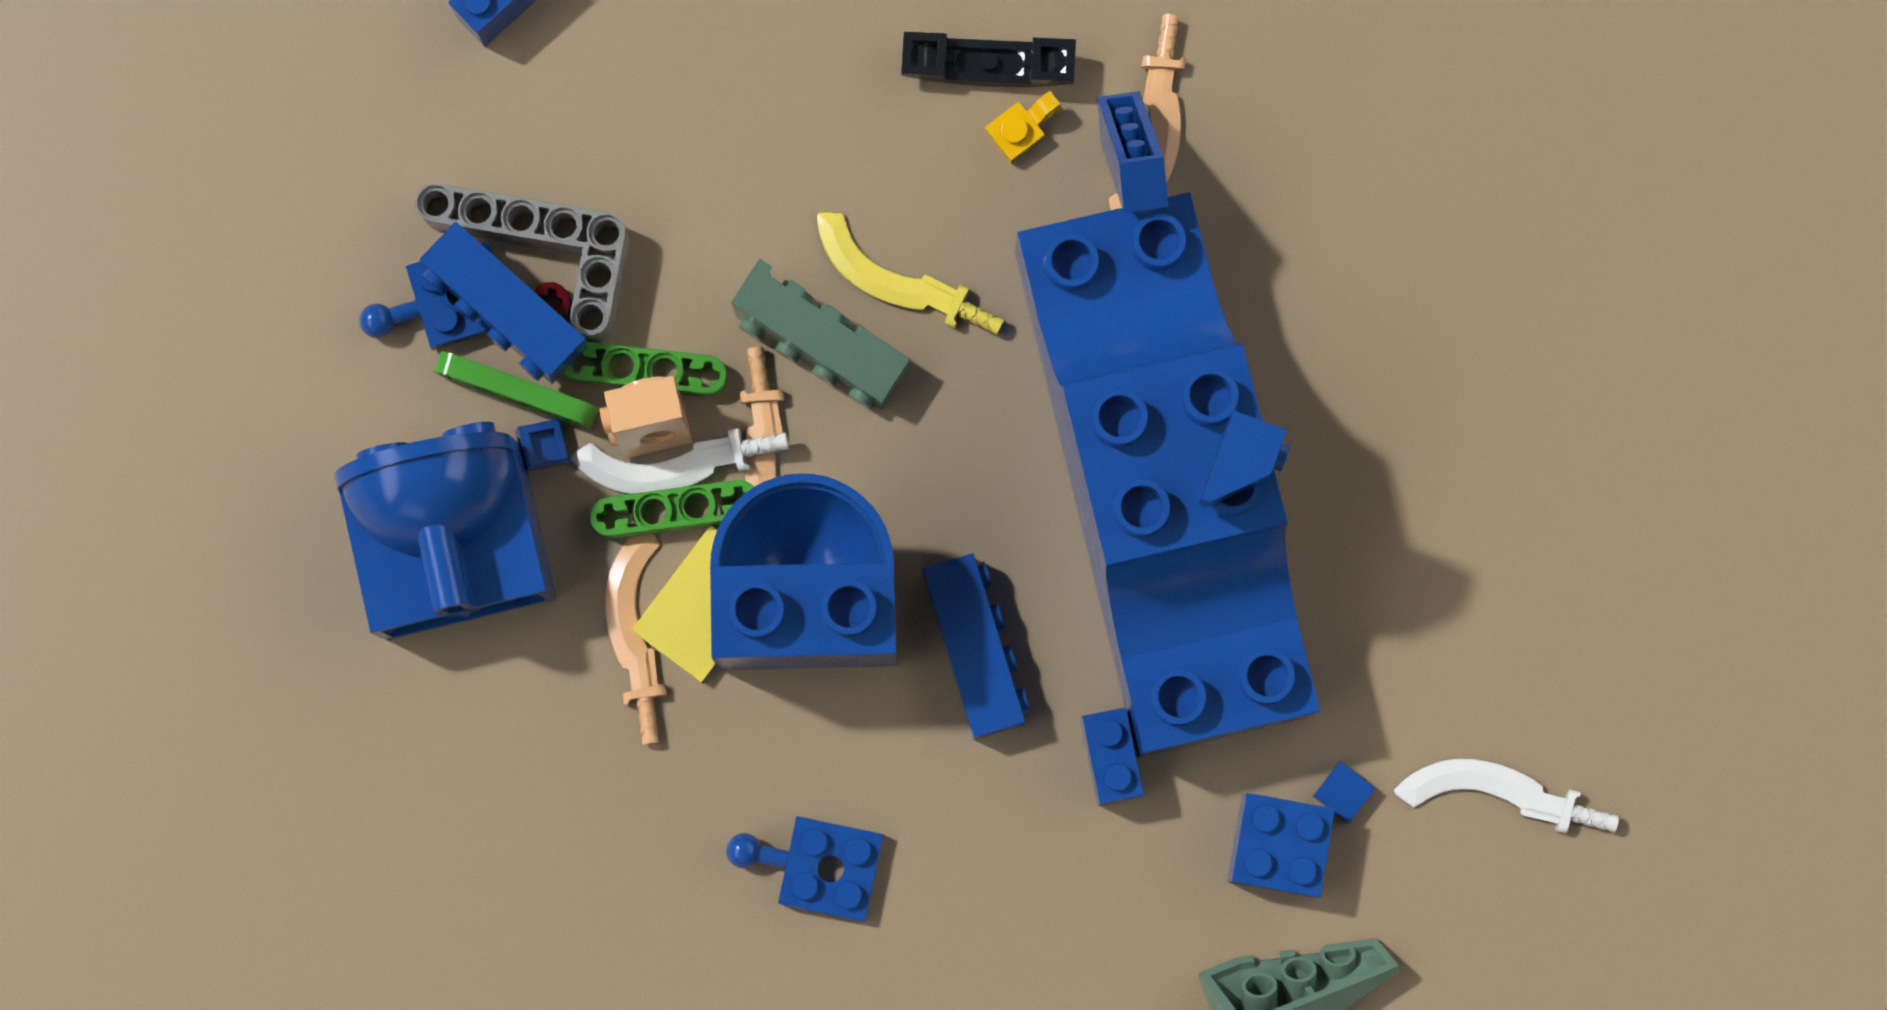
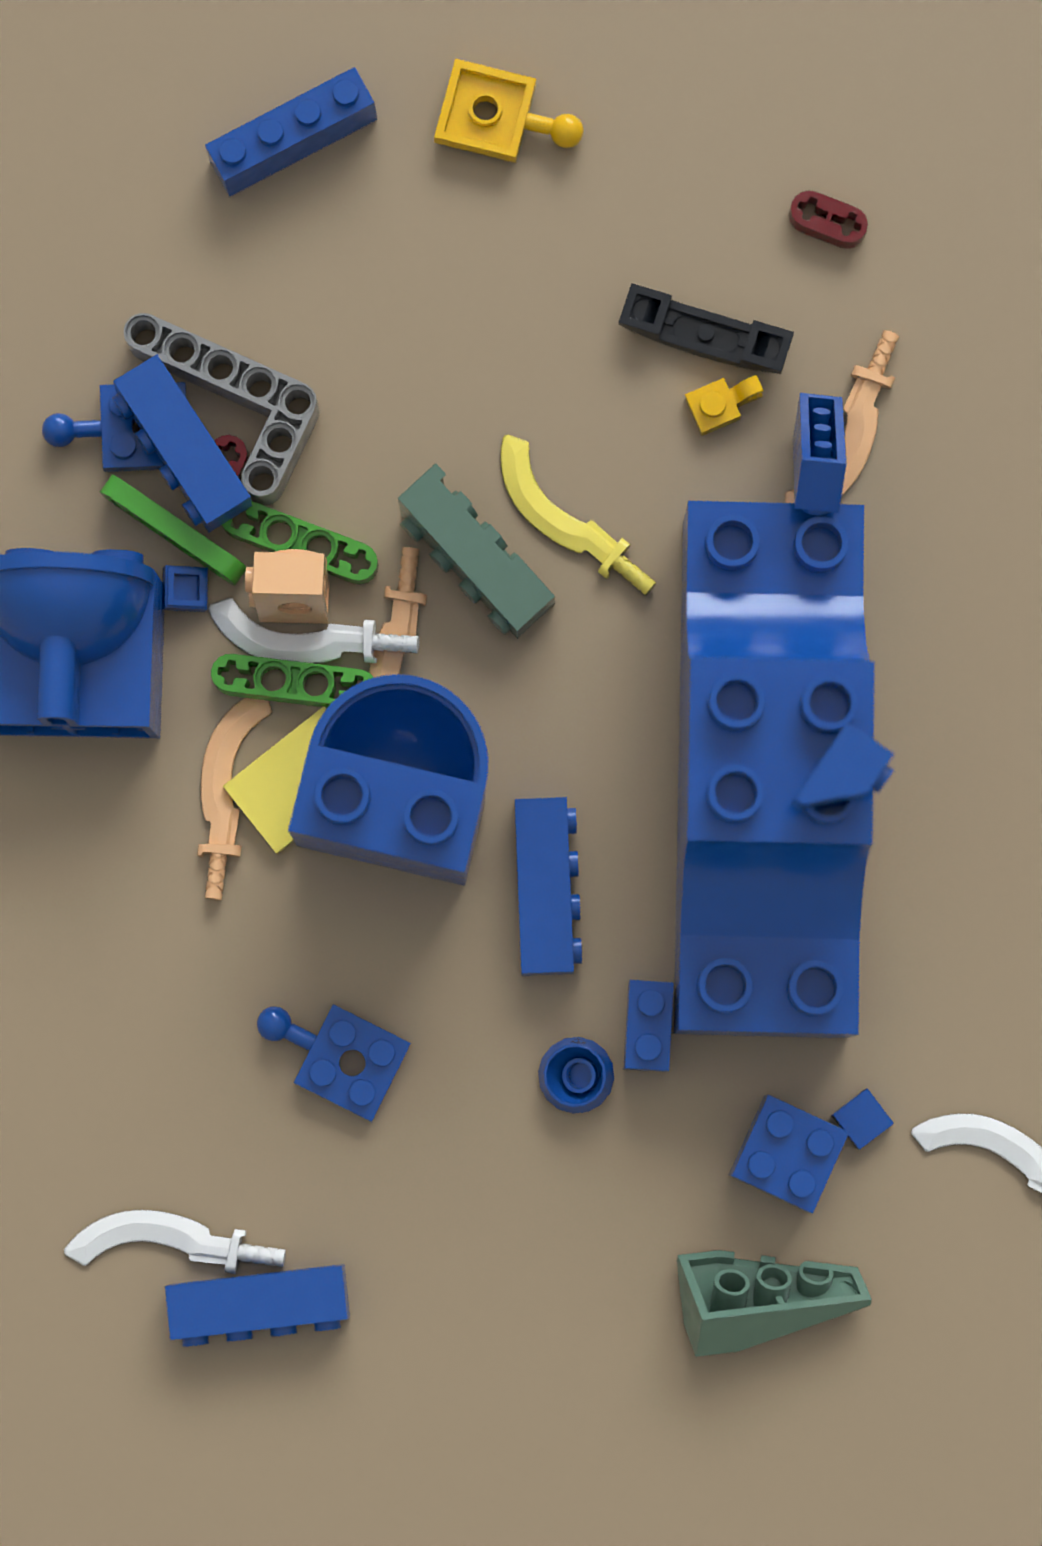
camera: 15 degrees right, 0 degrees up
none -> blue hat [538,1037,614,1114]

